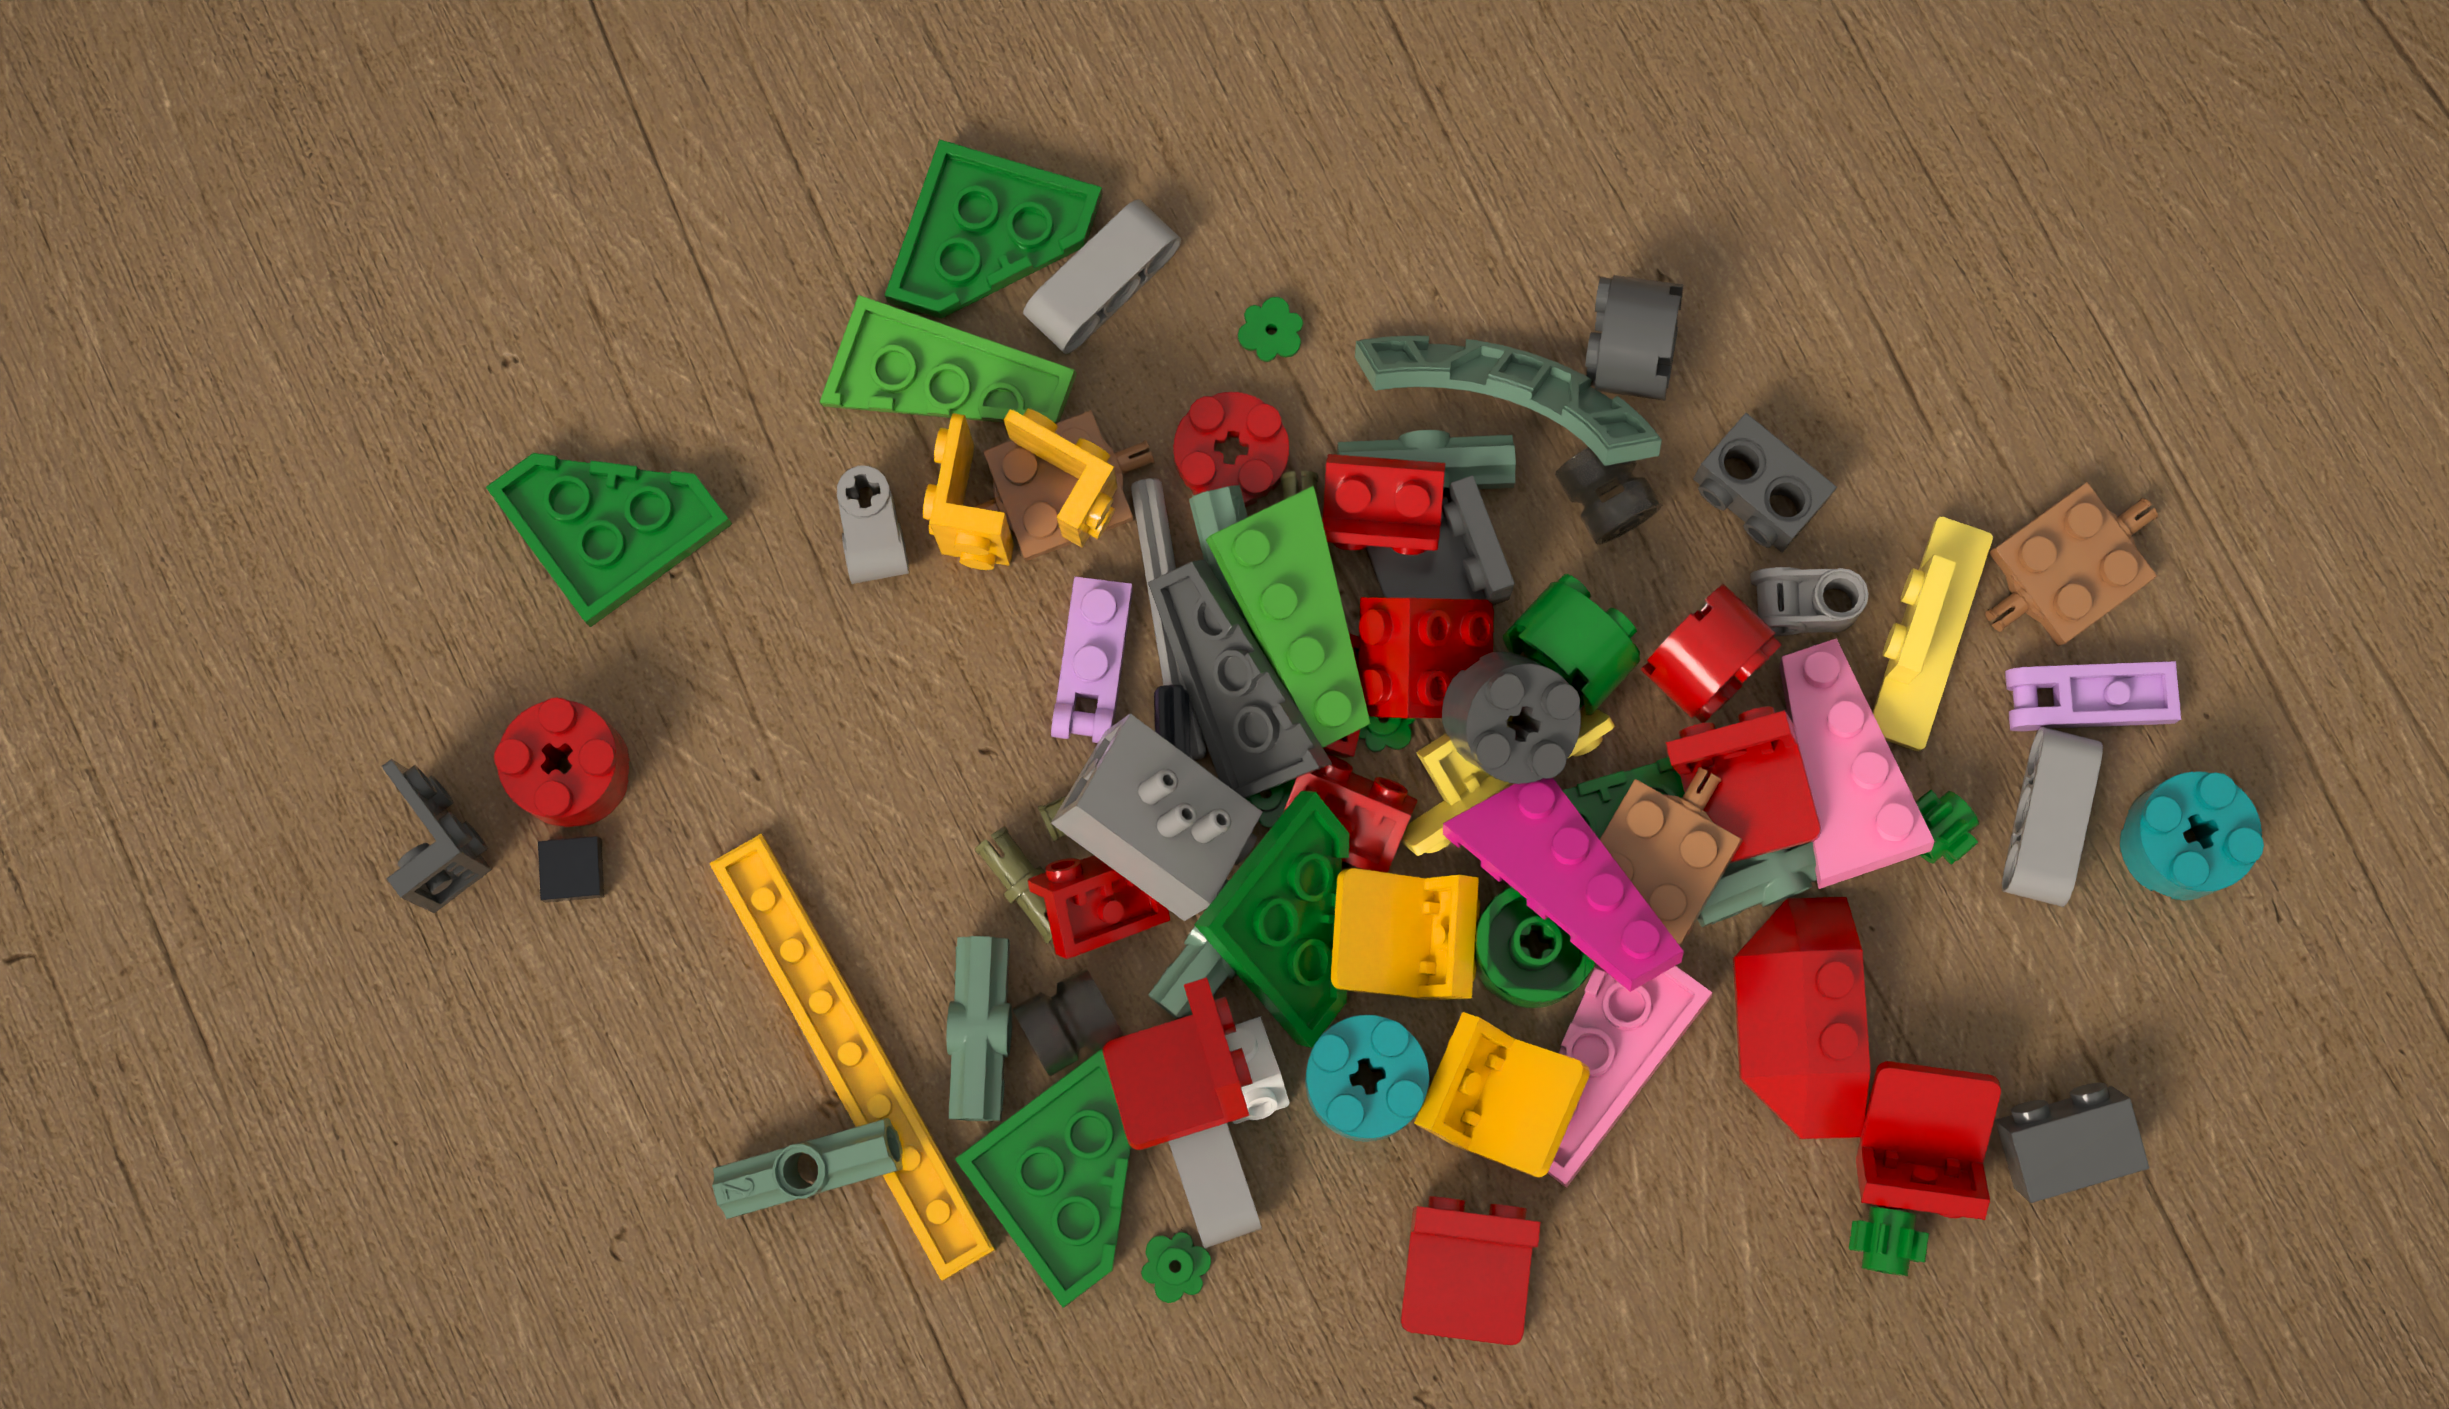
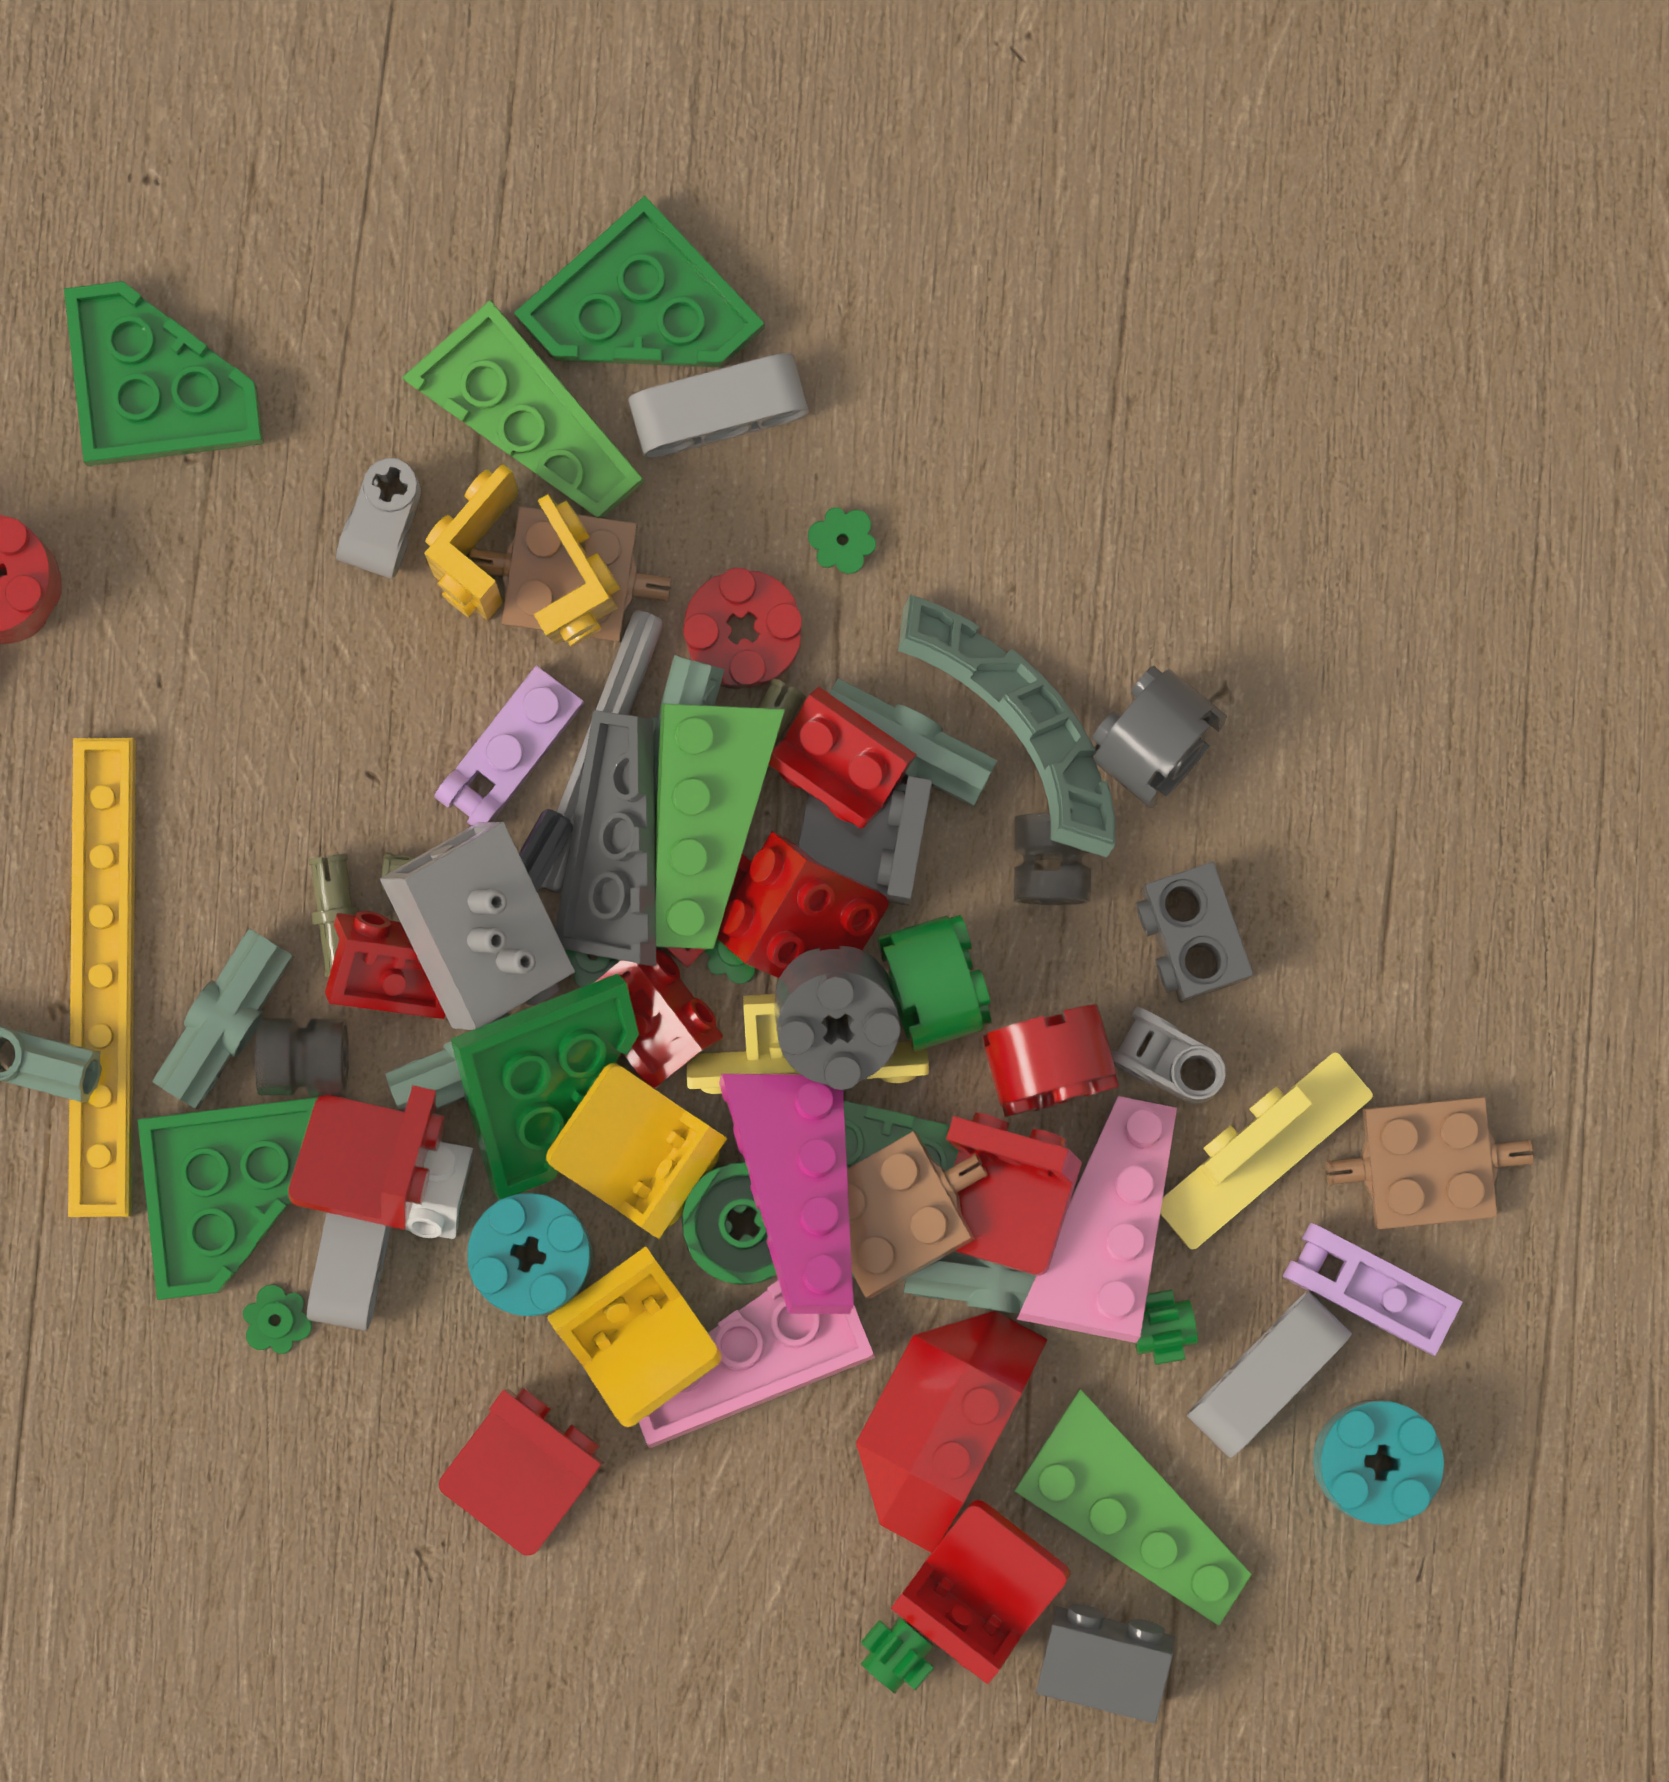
camera: 25 degrees right, 5 degrees up
none -> bright green wing [1013,1389,1252,1626]

